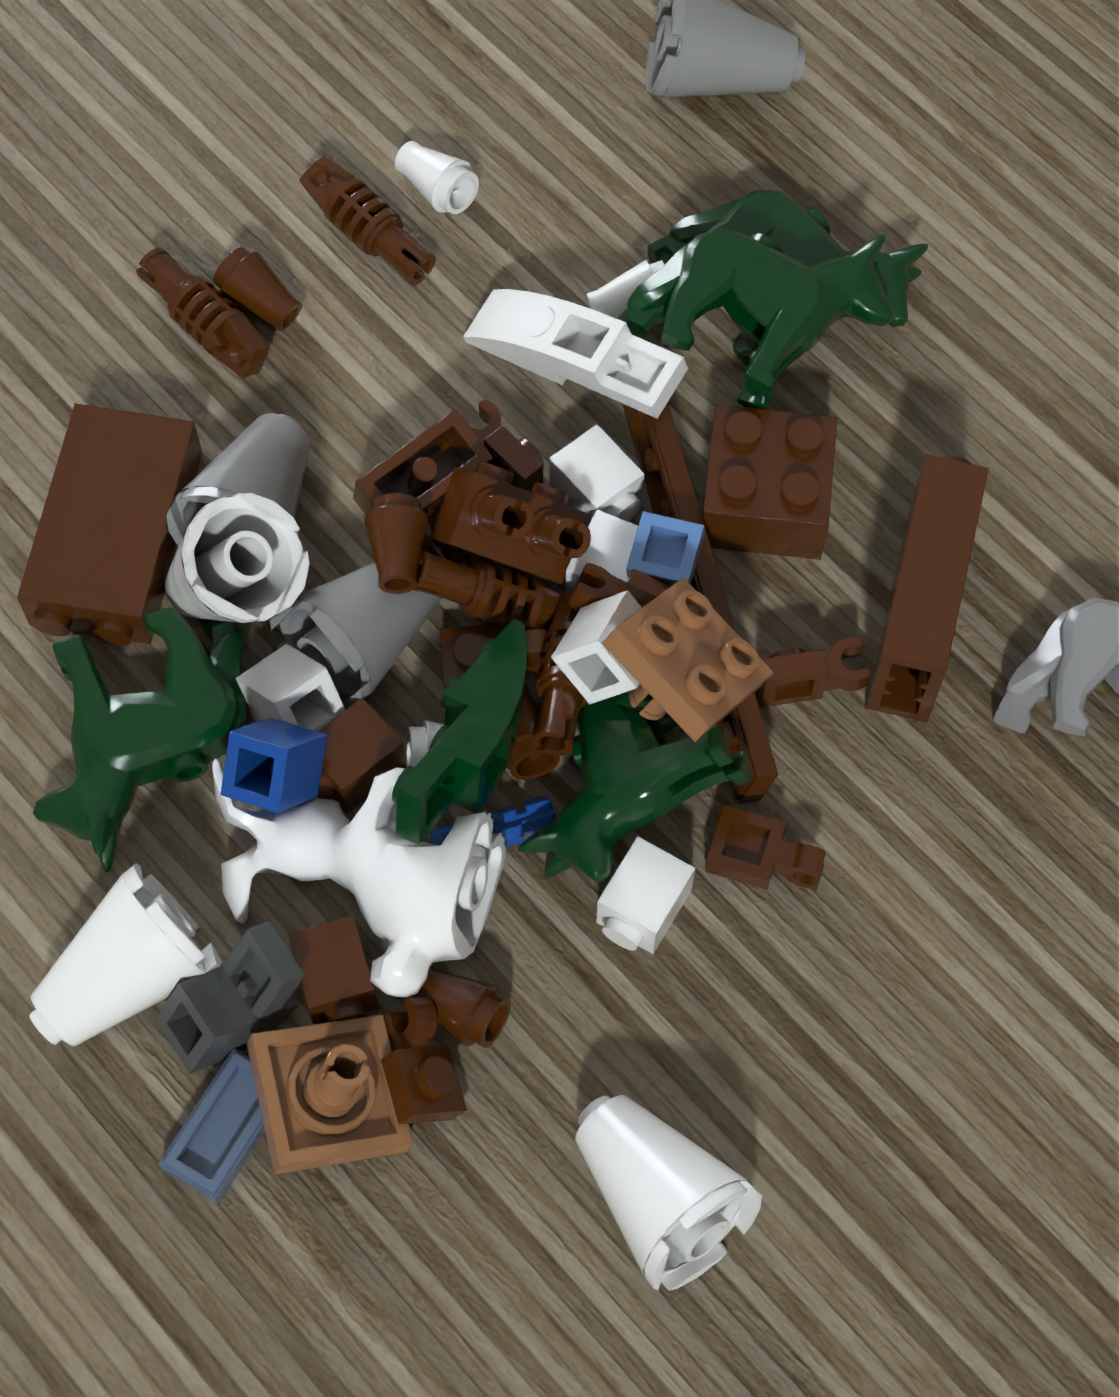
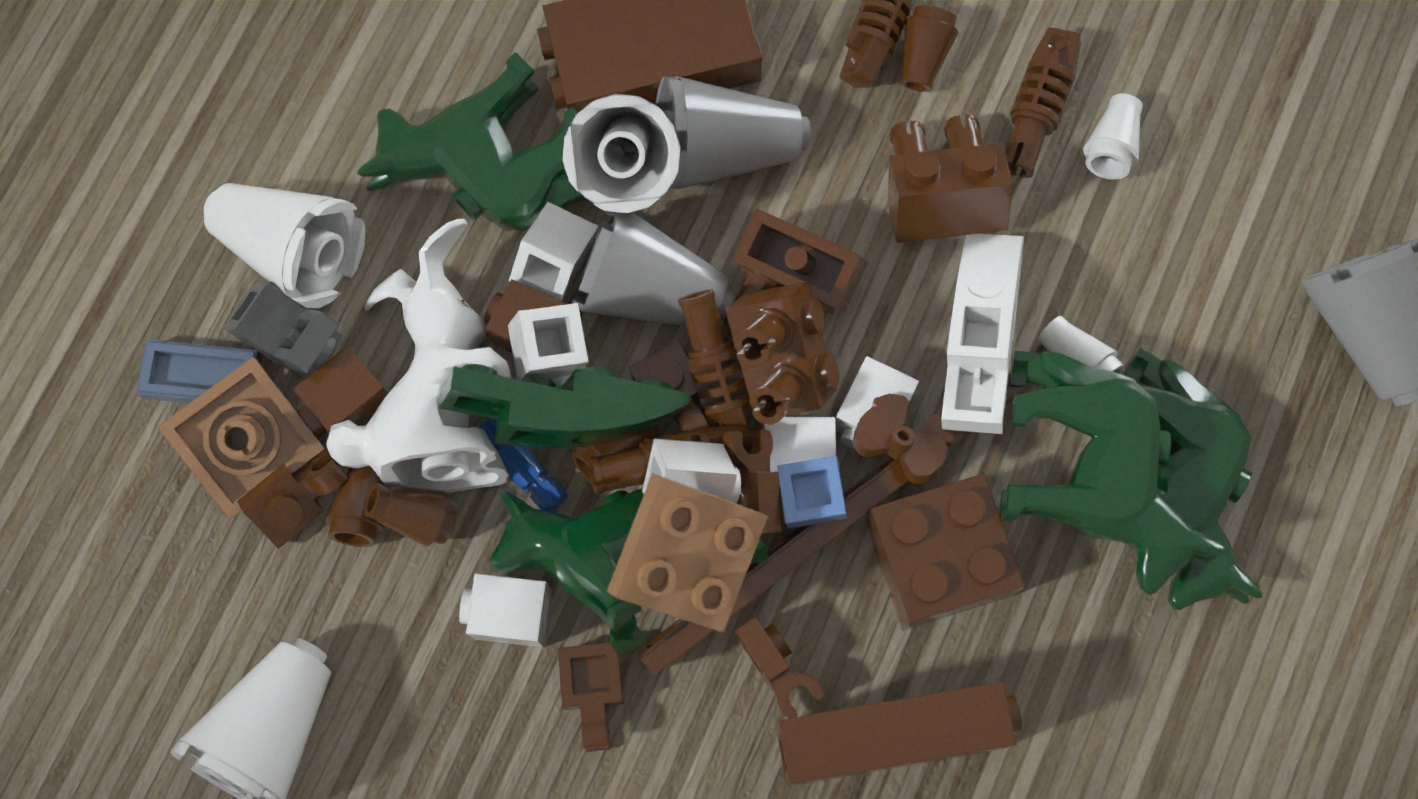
camera: 70 degrees right, 10 degrees up
blue brick [220,717,327,813] -> none
reddish brown cone [364,493,428,594] -> none
reddish brown plate [469,400,544,492] -> none
none -> reddish brown cone [364,483,458,546]
none -> white brick [508,303,589,380]
none -> reddish brown piece [853,394,955,484]
none -> reddish brown brick [887,114,1013,243]

